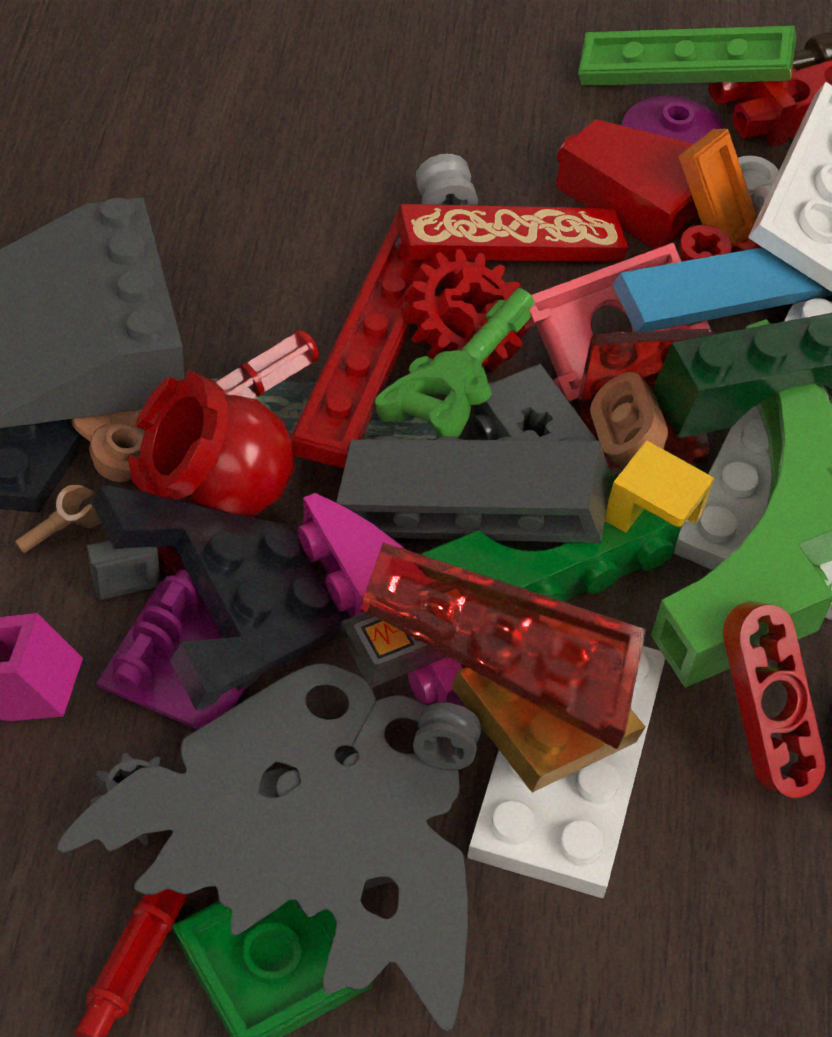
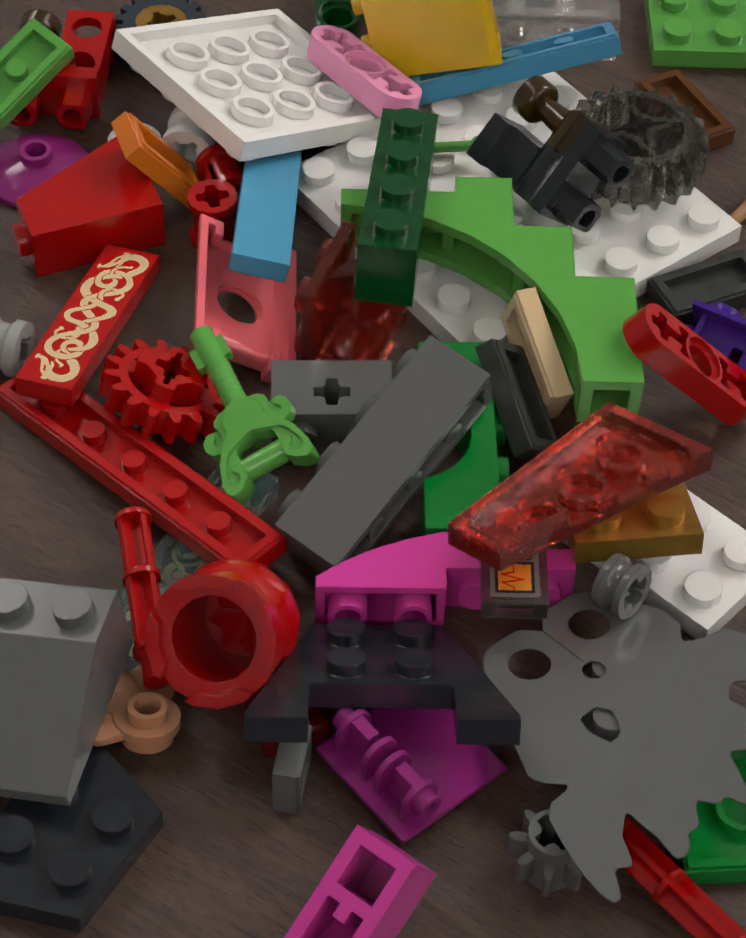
camera: 60 degrees left, 5 degrees down
medium nougat hand [15,485,101,553] -> none
nougat plate [590,372,668,470] -> none
yellow panel [605,440,715,533] -> none
none -> pearl dark grey tile [475,338,560,462]
none -> tan tile [501,287,574,419]

